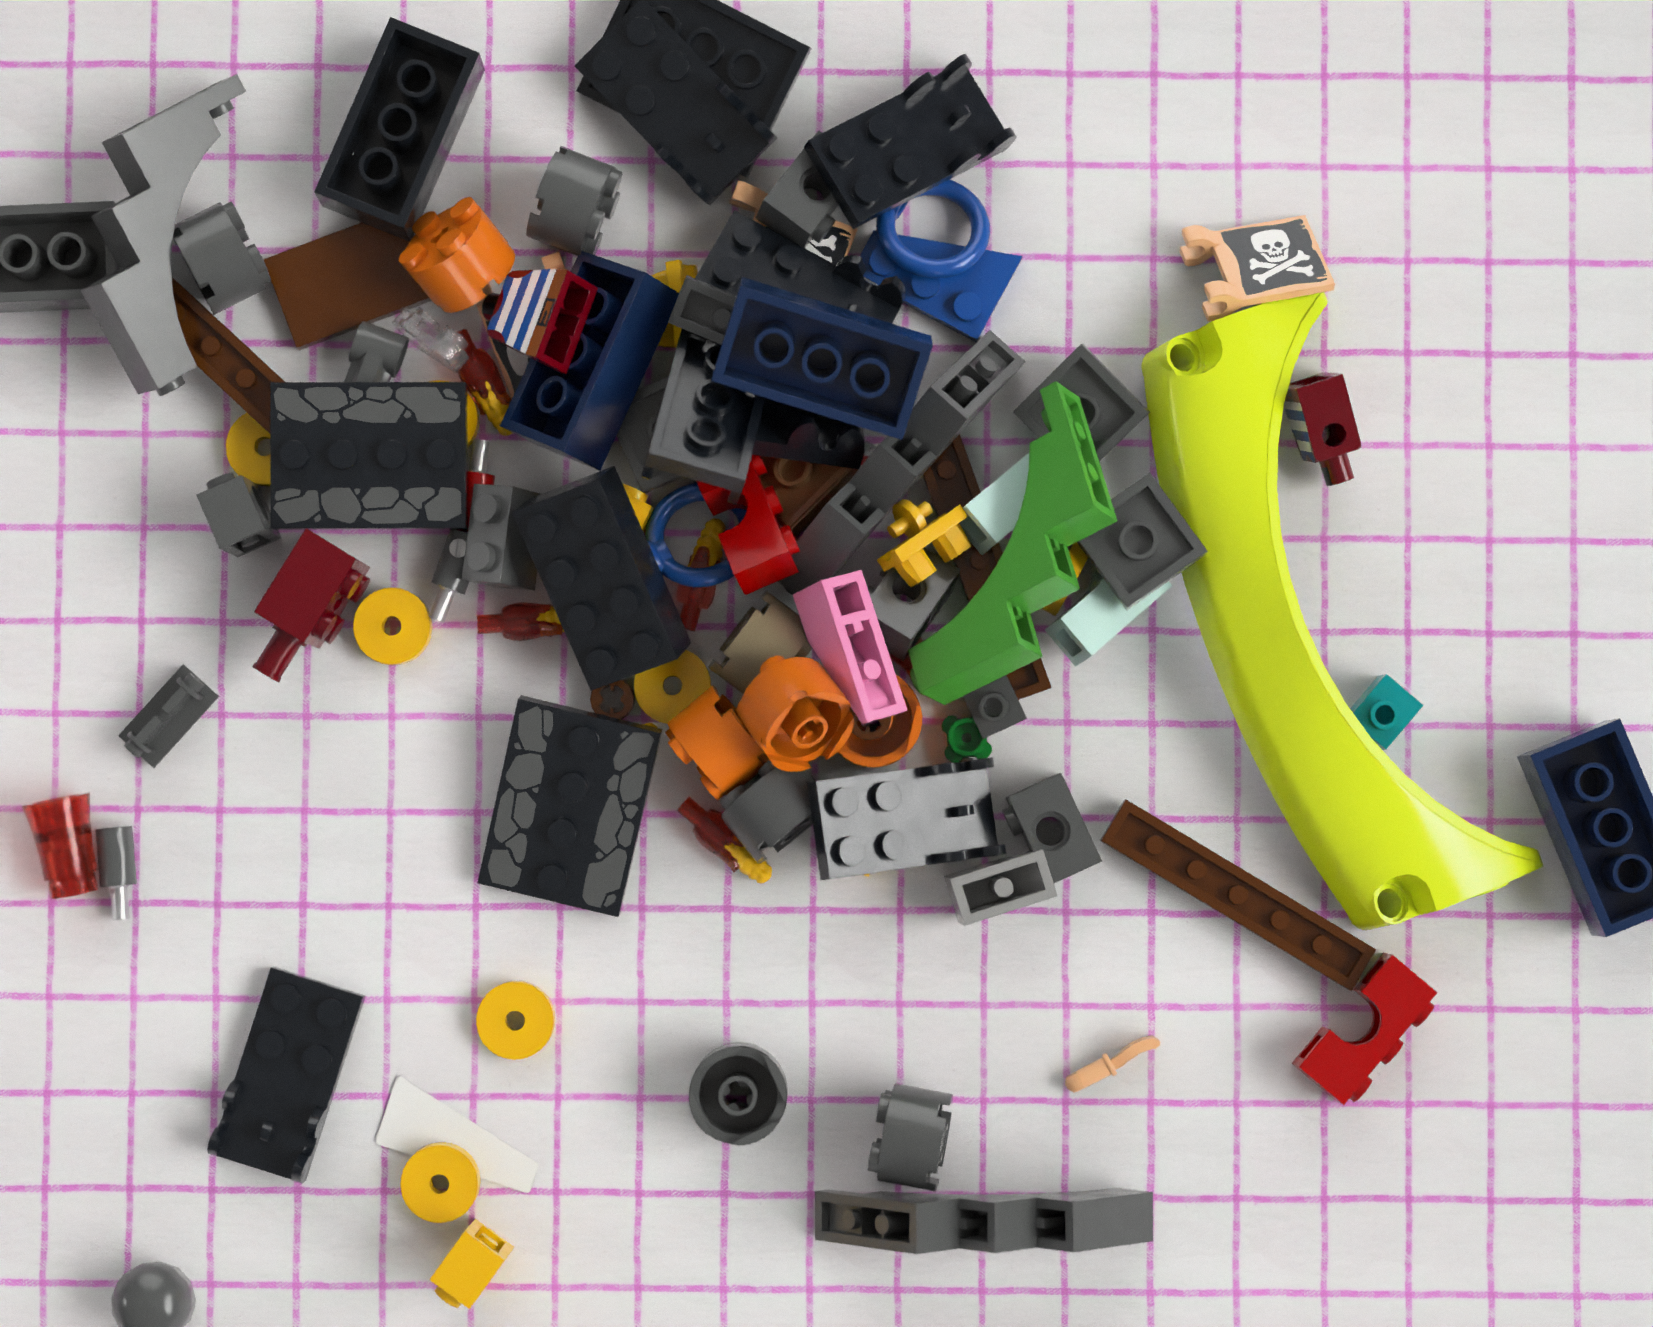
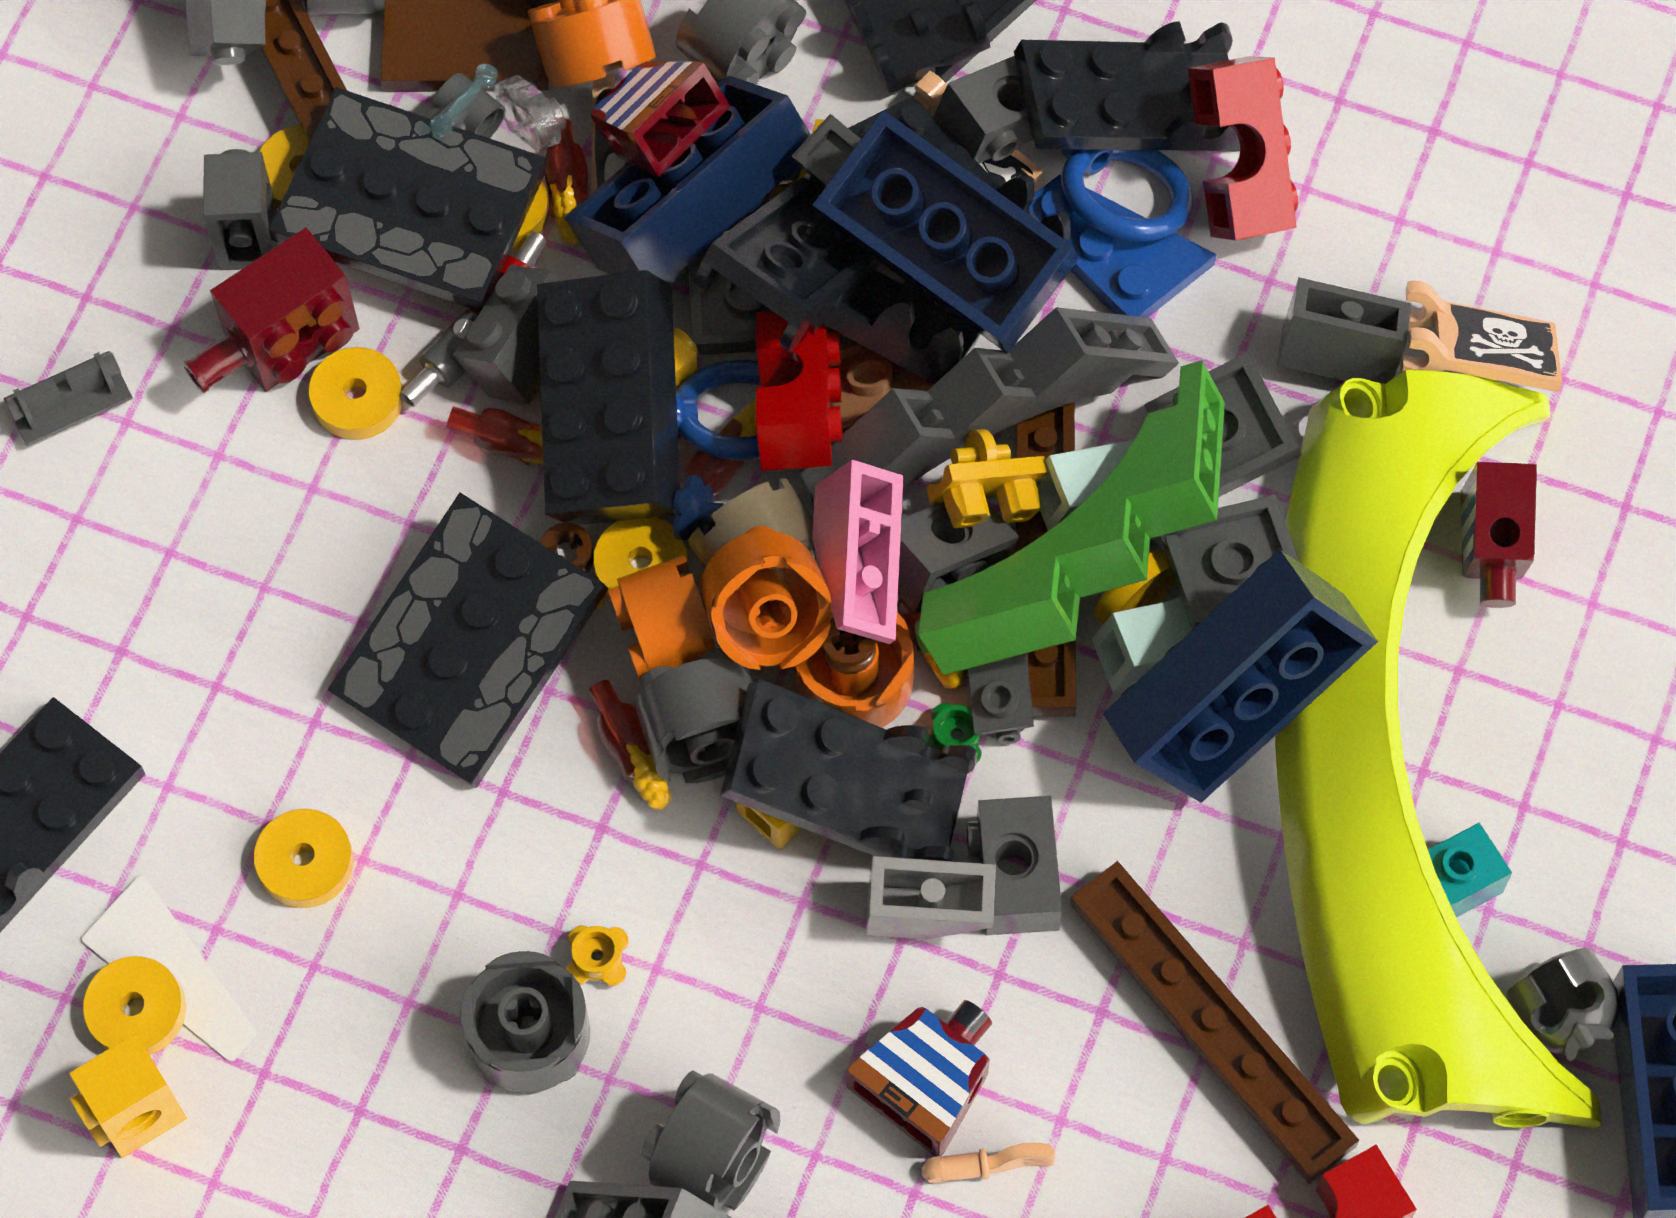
camera: 25 degrees right, 20 degrees down
none -> clear light blue hinge [430,64,498,137]
none -> yellow plate [566,925,629,987]
none -> dark blue plant [673,475,724,549]
none -> torso [846,1000,993,1157]
none -> dark blue brick [1103,549,1378,803]
none -> arch [1188,56,1298,241]
none -> dark grey brick [1277,277,1411,384]
none -> dark grey helmet [1506,948,1620,1061]

